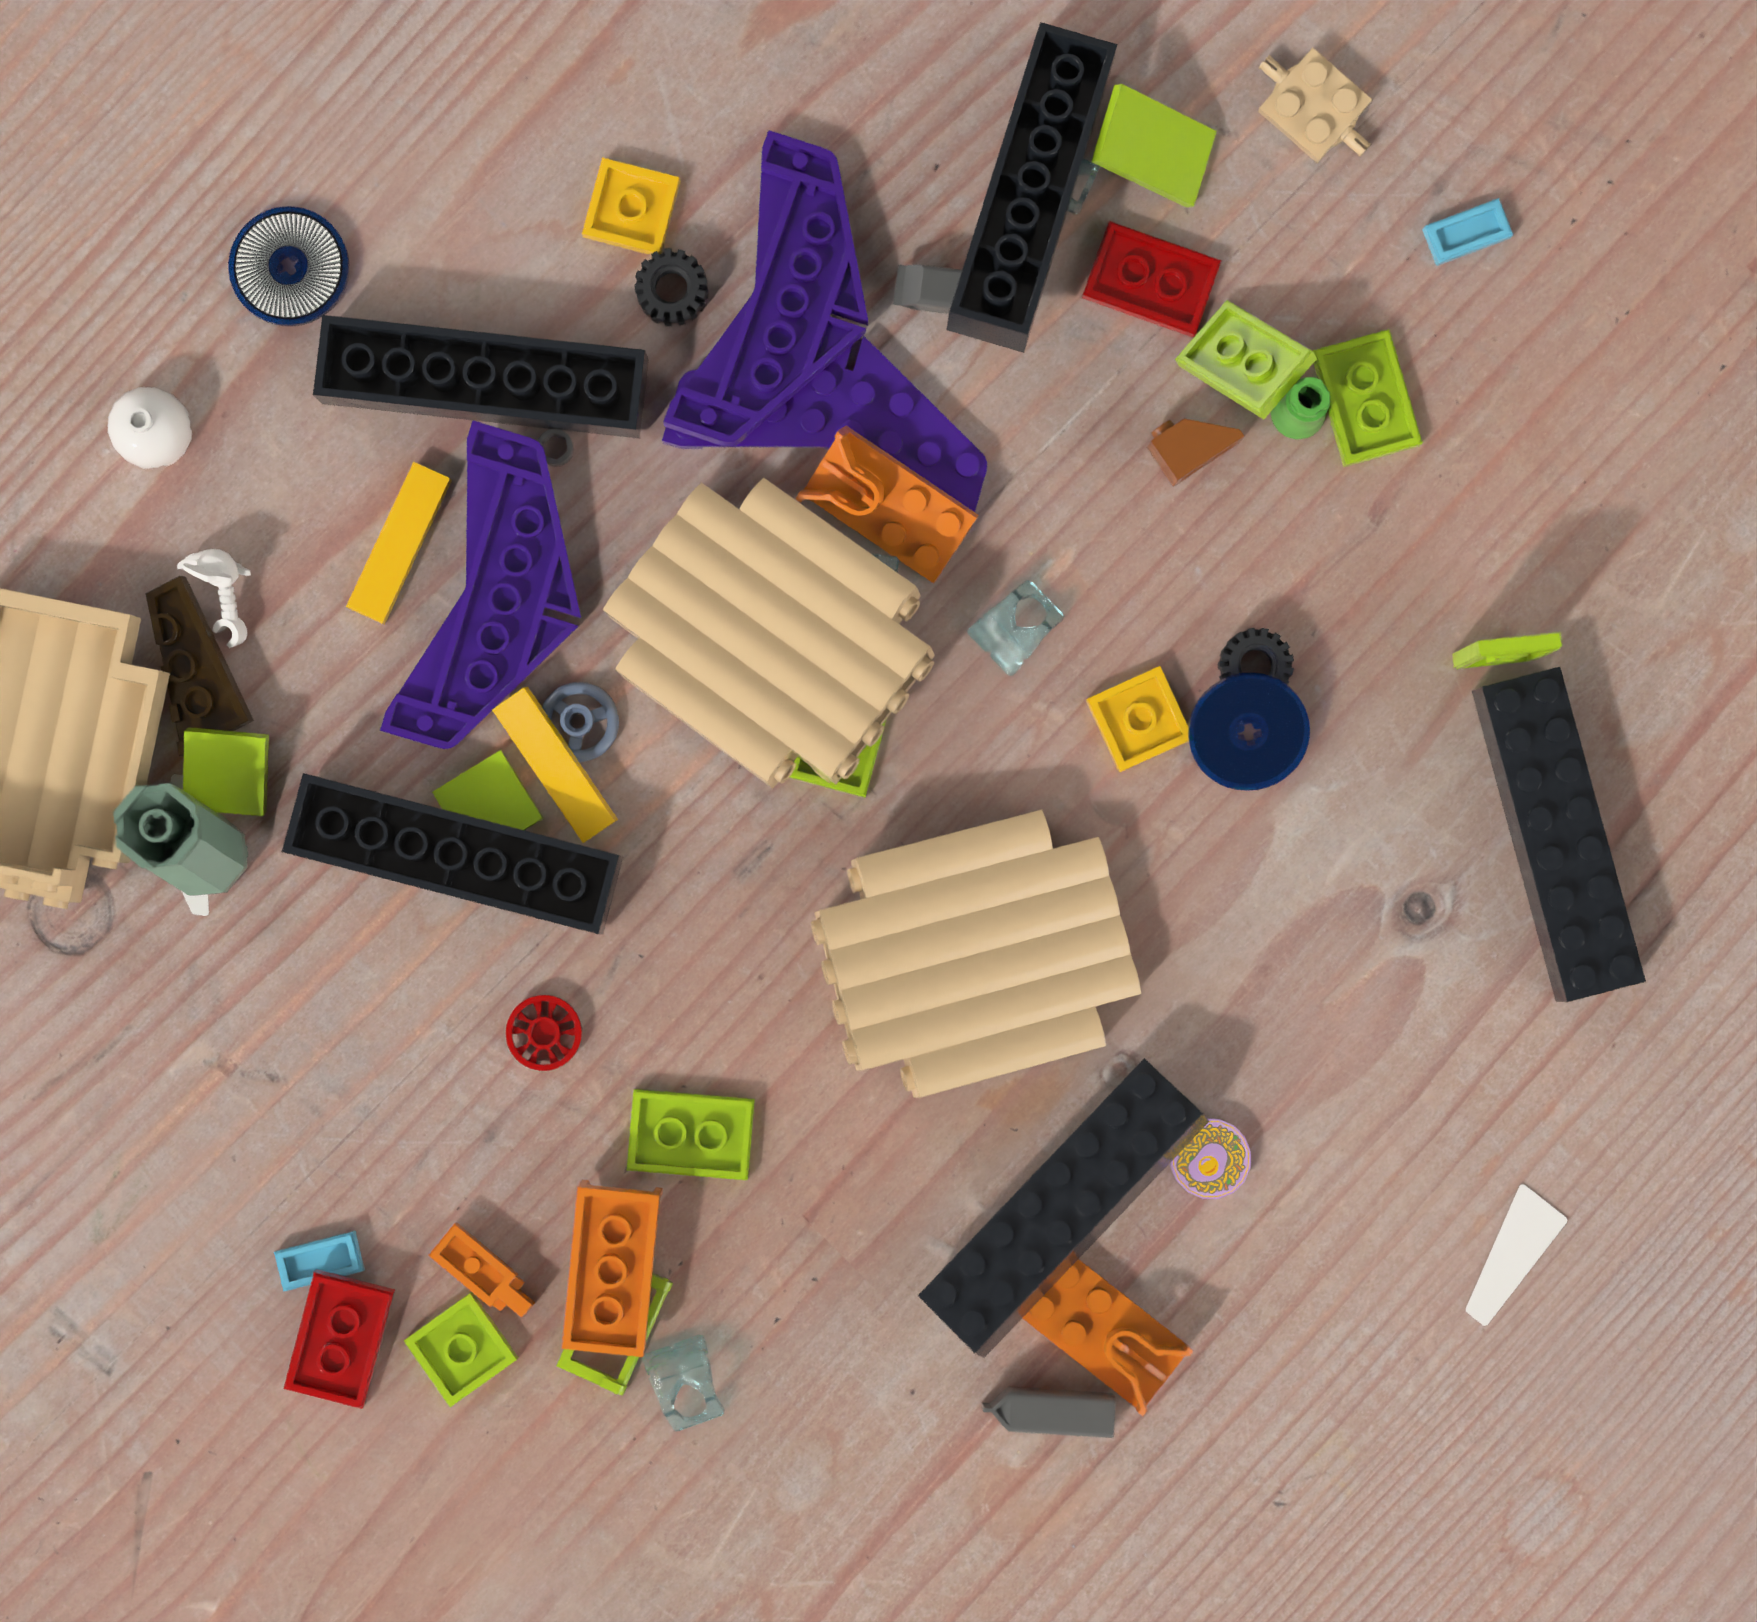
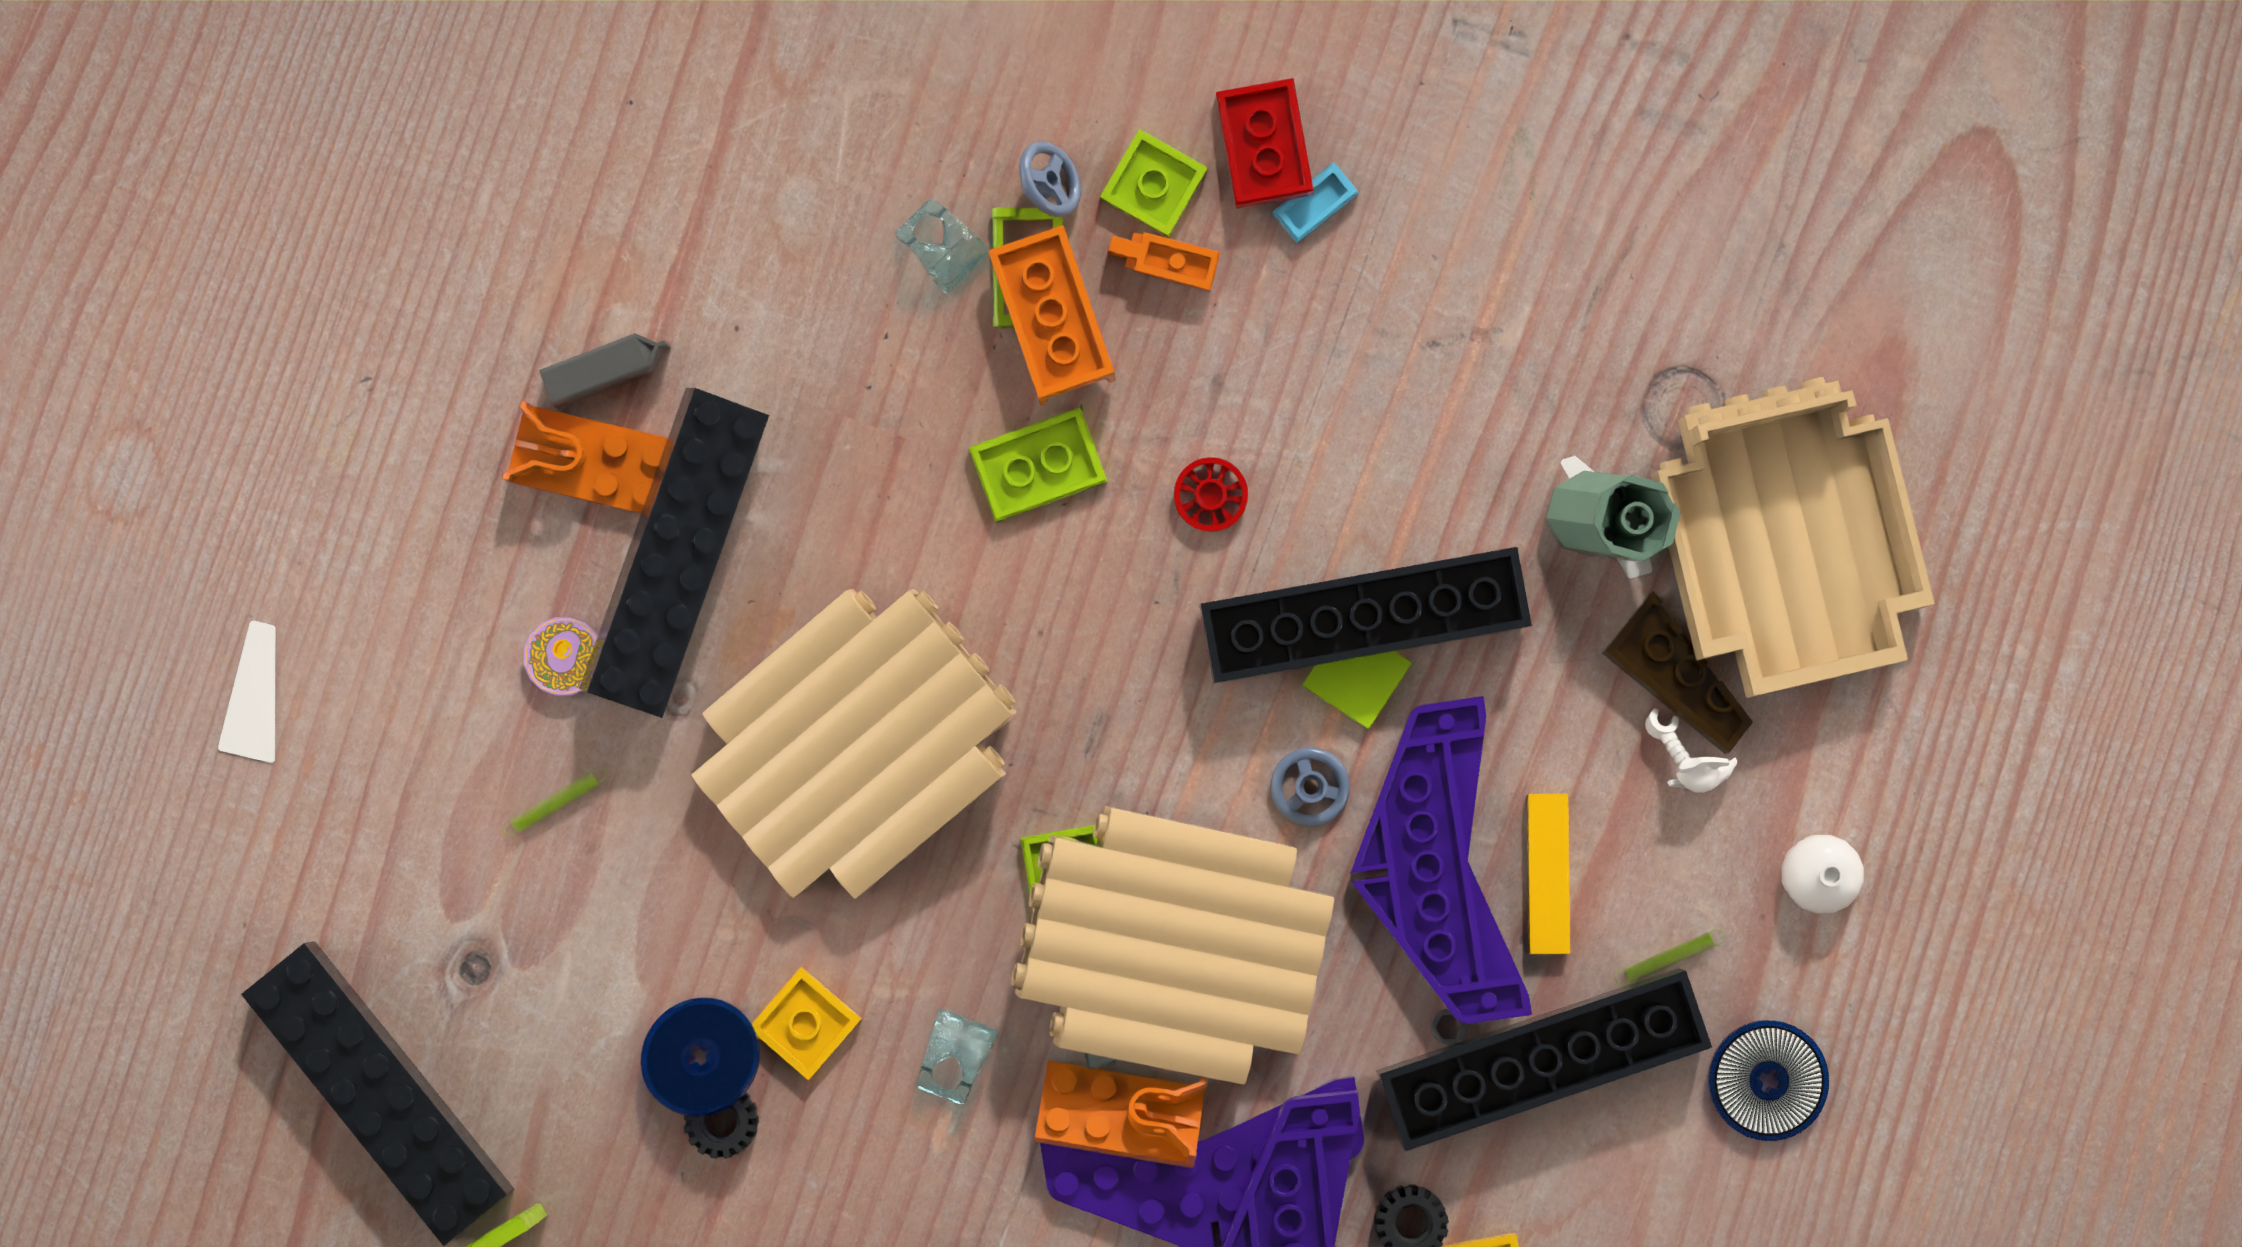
camera: 155 degrees right, 0 degrees up
lime tile [183,728,269,816] -> none
yellow tile [492,686,618,843] -> none
none -> lime piece [504,769,606,836]
none -> sand blue piece [1019,141,1081,217]
none -> lime piece [1615,929,1724,986]

